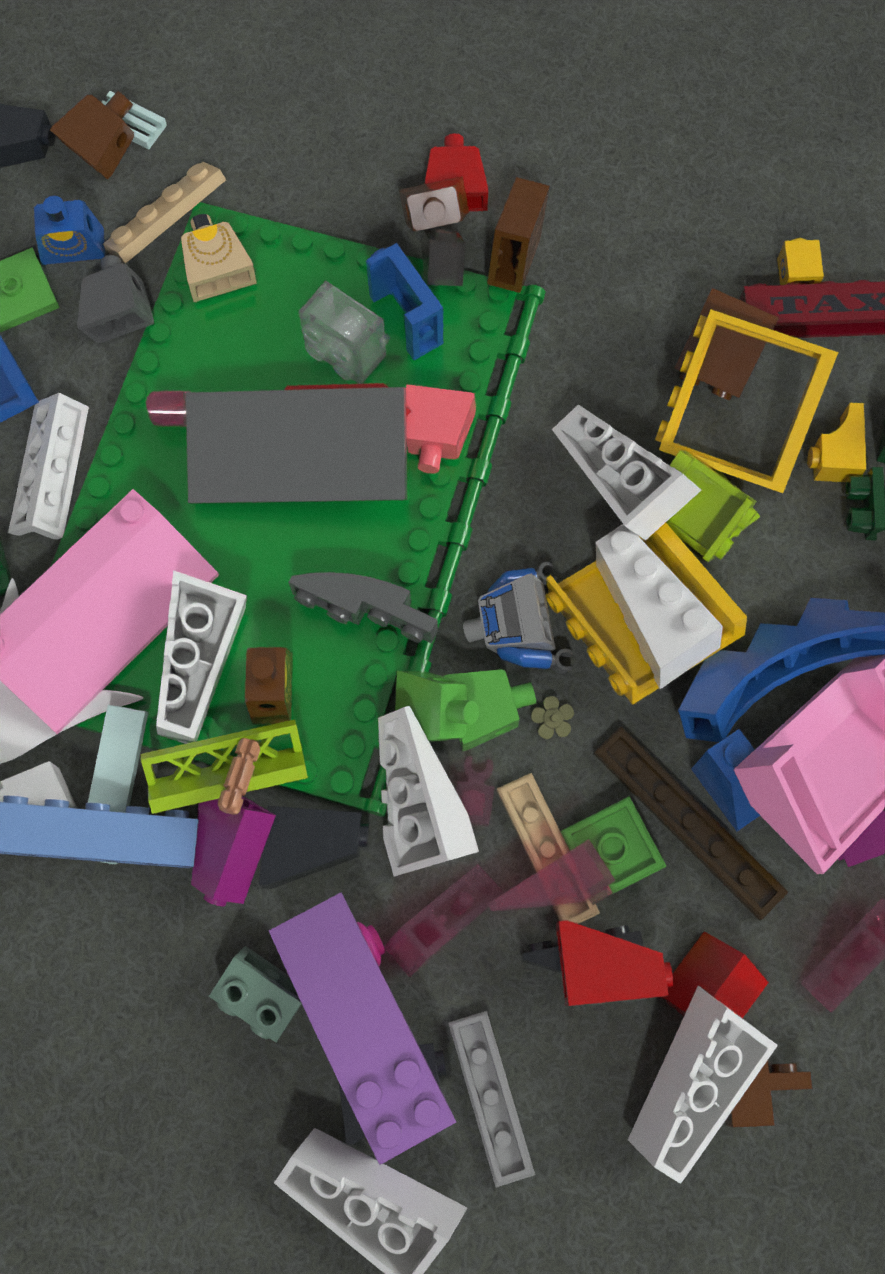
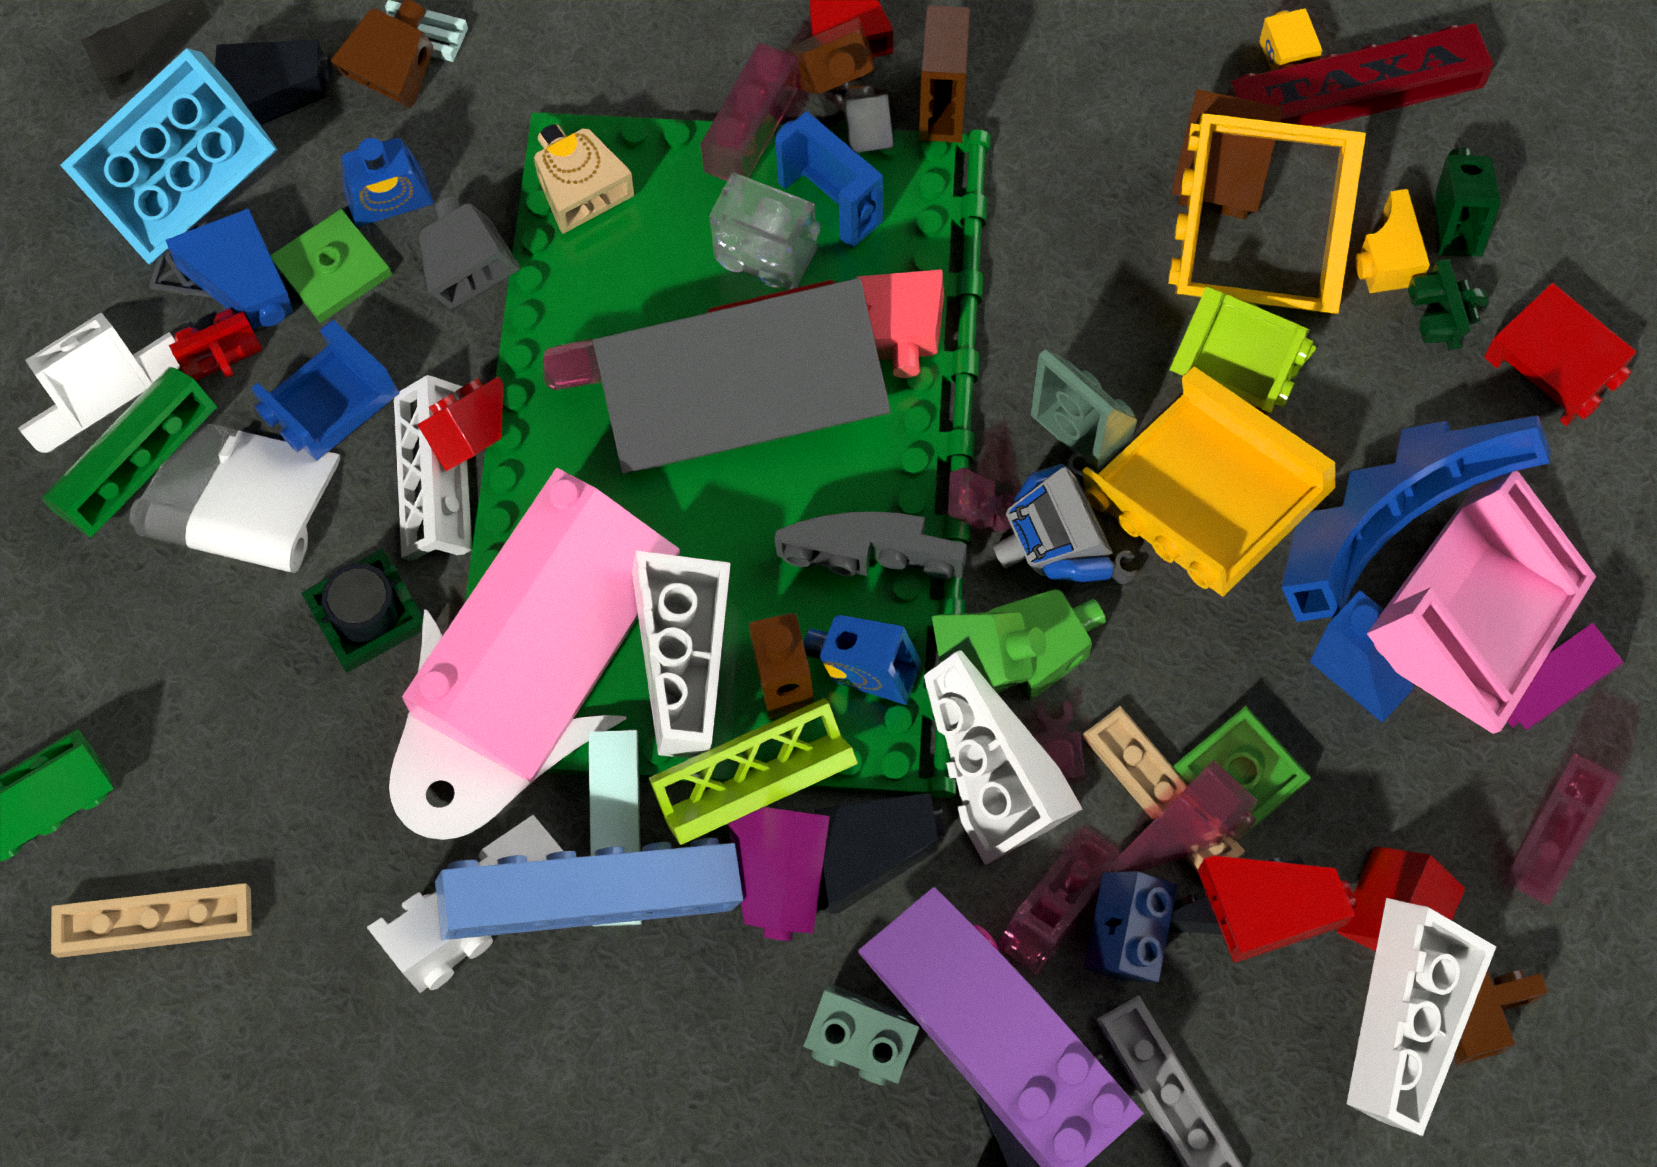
camera: 10 degrees left, 5 degrees down
tan plate [103,162,226,264] -> none
nougat axle [218,738,260,815] -> none
olive plant [531,696,574,739] -> none
white wedge [552,405,701,540] -> none
dark brown tile [593,727,789,921] -> none
white wedge [596,524,723,689] -> none
none -> red slope [417,376,503,471]
none -> clear pink brick [701,42,800,188]
none -> blue torso [803,615,922,705]
none -> clear pink plate [948,467,1014,532]
none -> sand green slope [1031,349,1137,473]
none -> dark blue brick [1084,871,1177,982]

